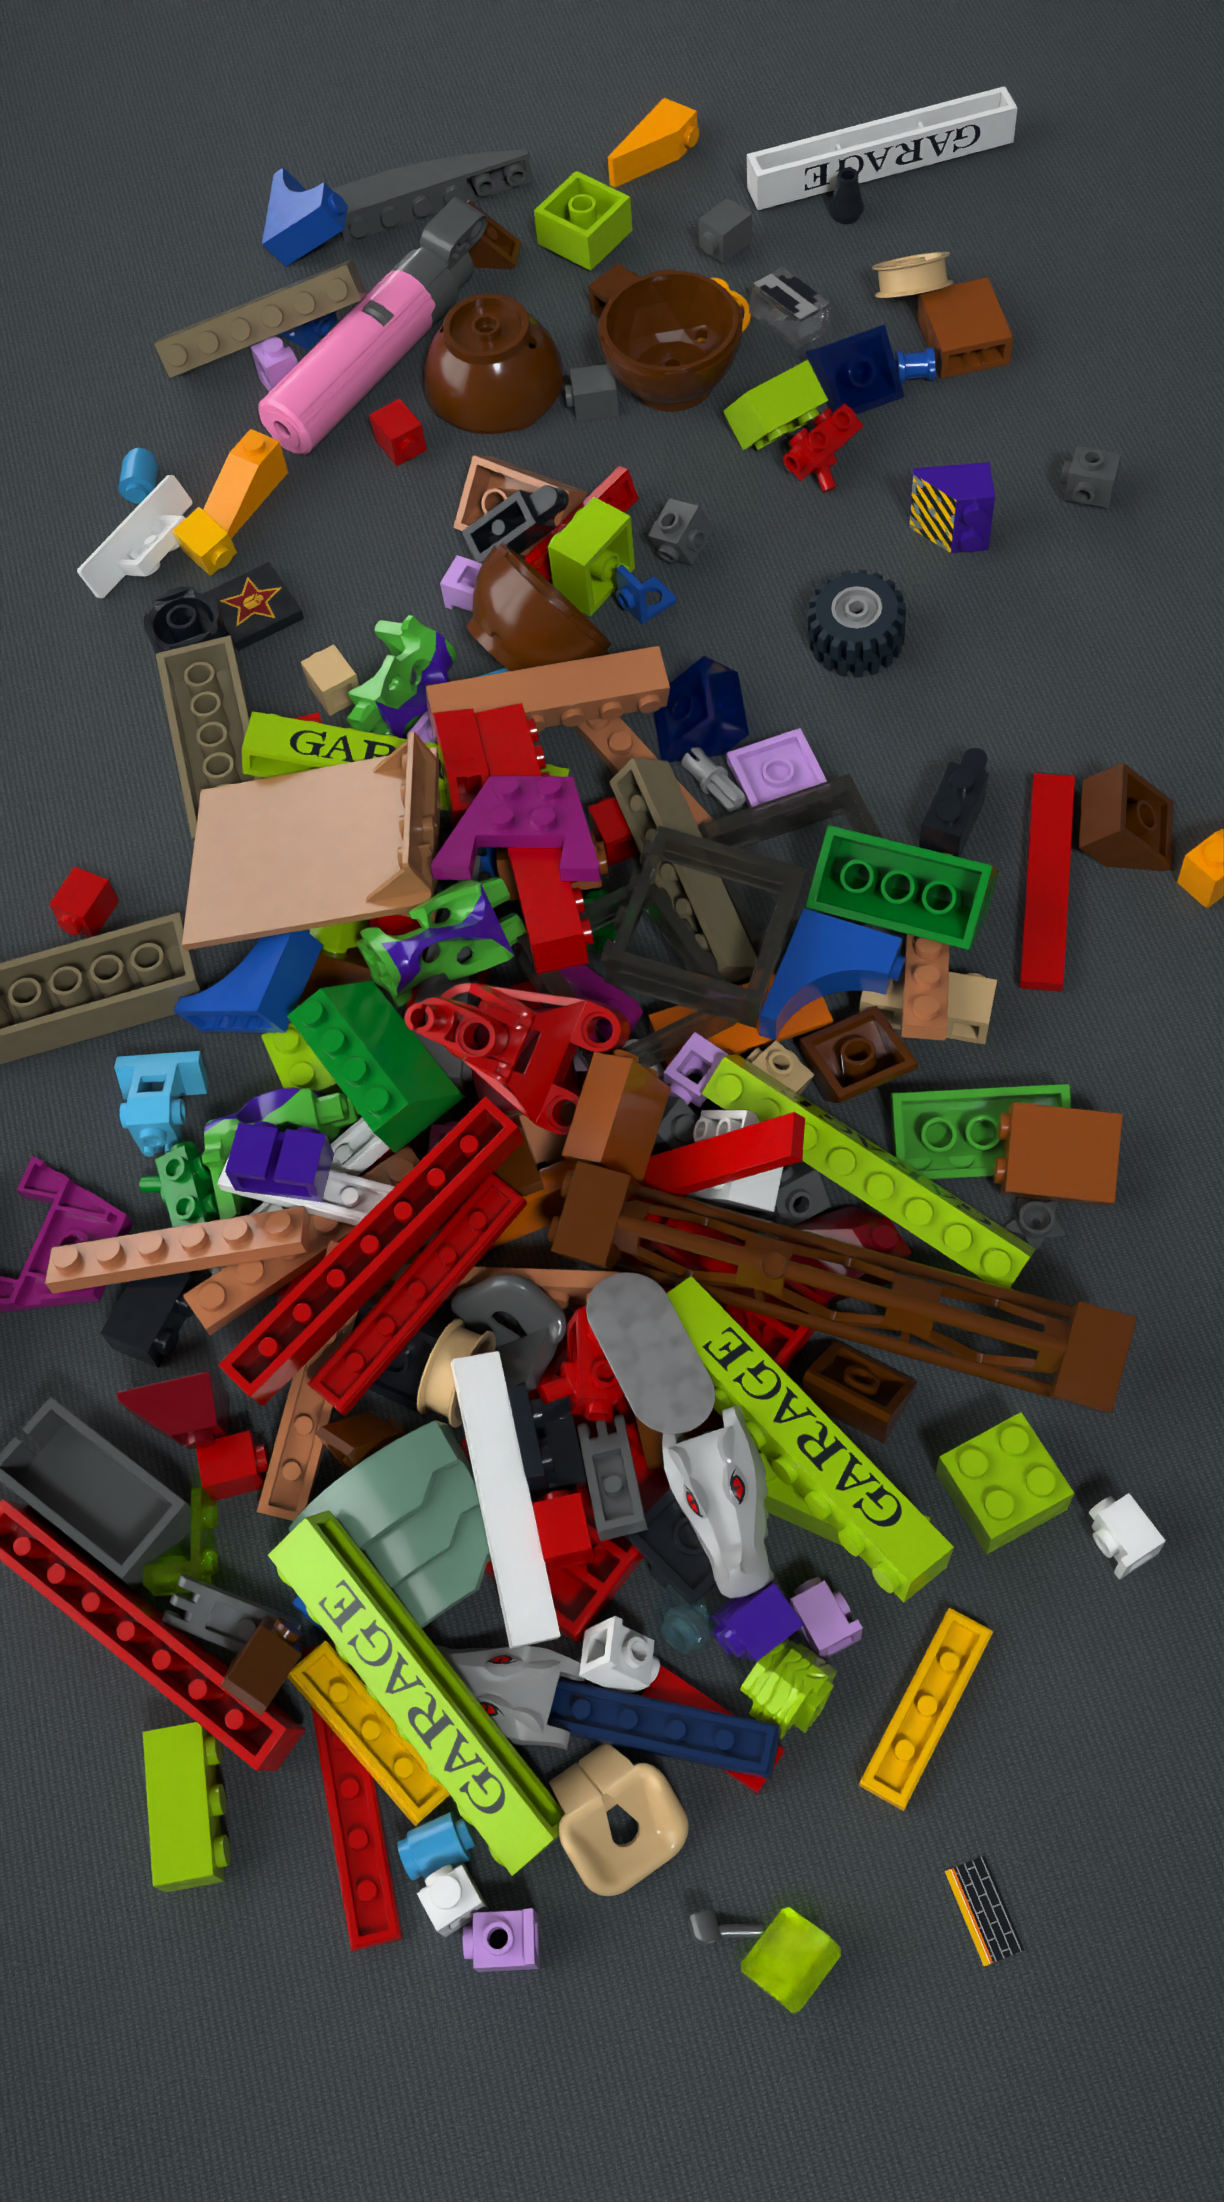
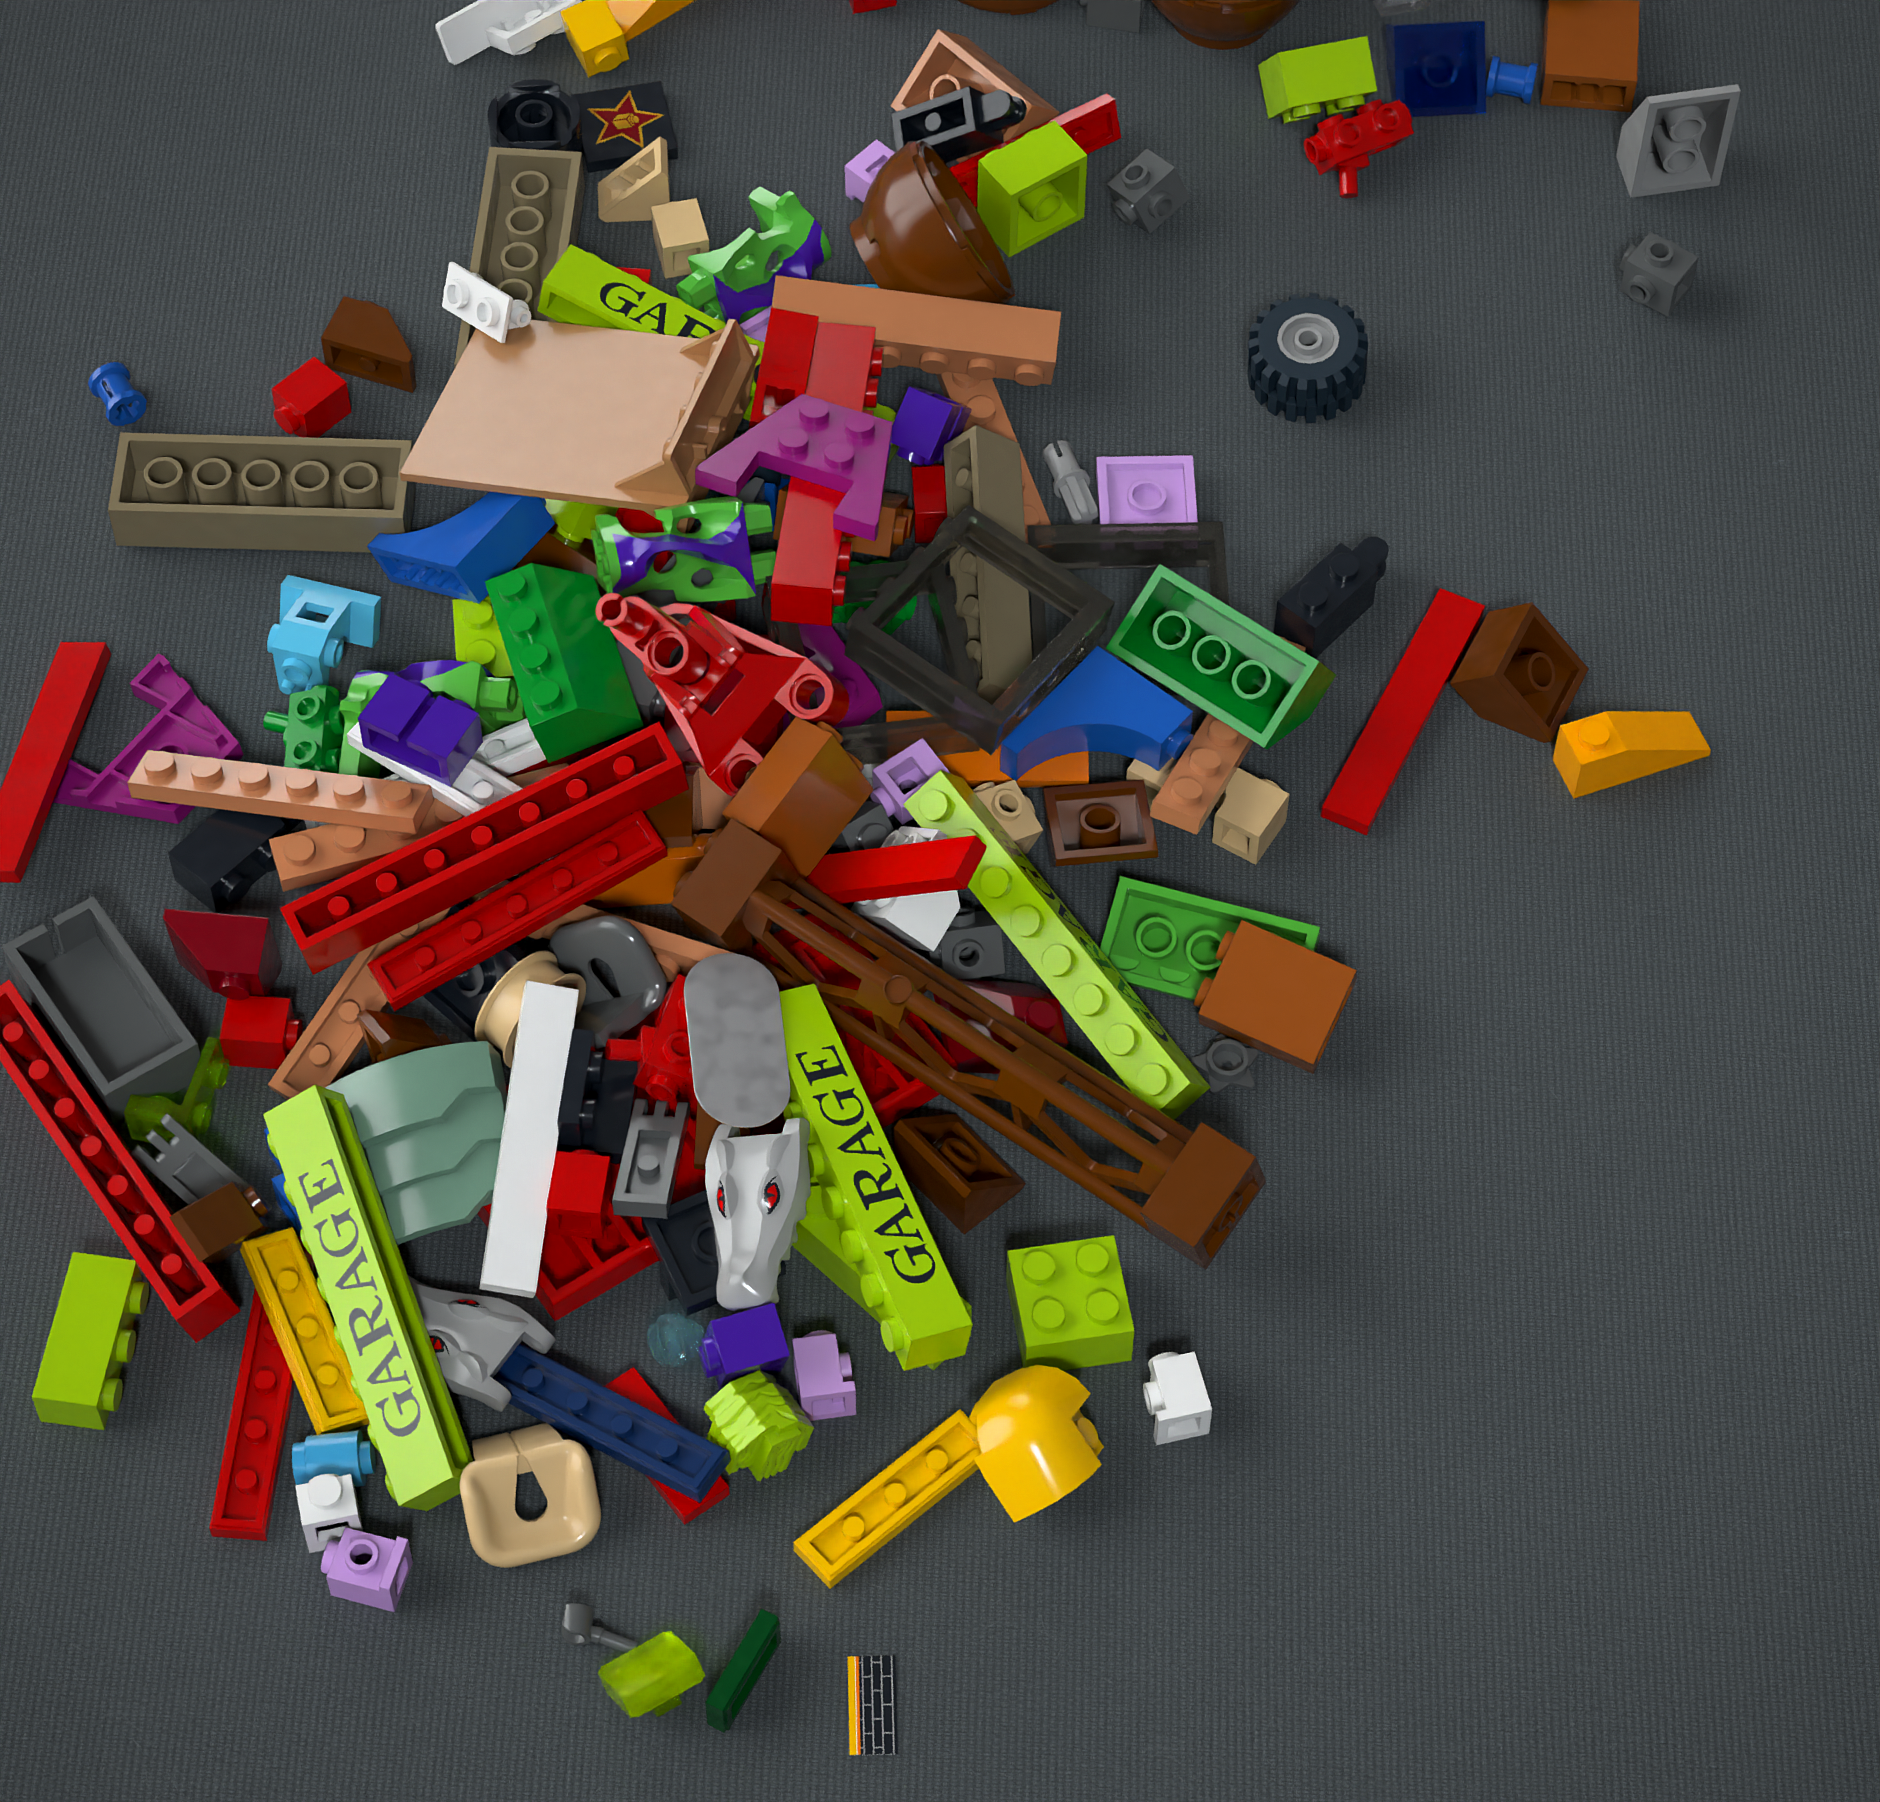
camera: 10 degrees right, 5 degrees down
white brick [579,1616,660,1694] -> none
blue bracket [616,565,677,624] -> none
clear blue slope [654,656,749,763] -> none
dark purple slope [908,462,995,553] -> none
none -> reddish brown slope [321,296,417,393]
none -> white hinge [442,262,531,343]
none -> tan slope [598,137,670,222]
none -> dark green tile [705,1608,781,1733]
none -> dark purple piece [891,386,972,465]
none -> yellow brick [969,1365,1104,1523]
none -> light grey slope [1616,84,1740,198]

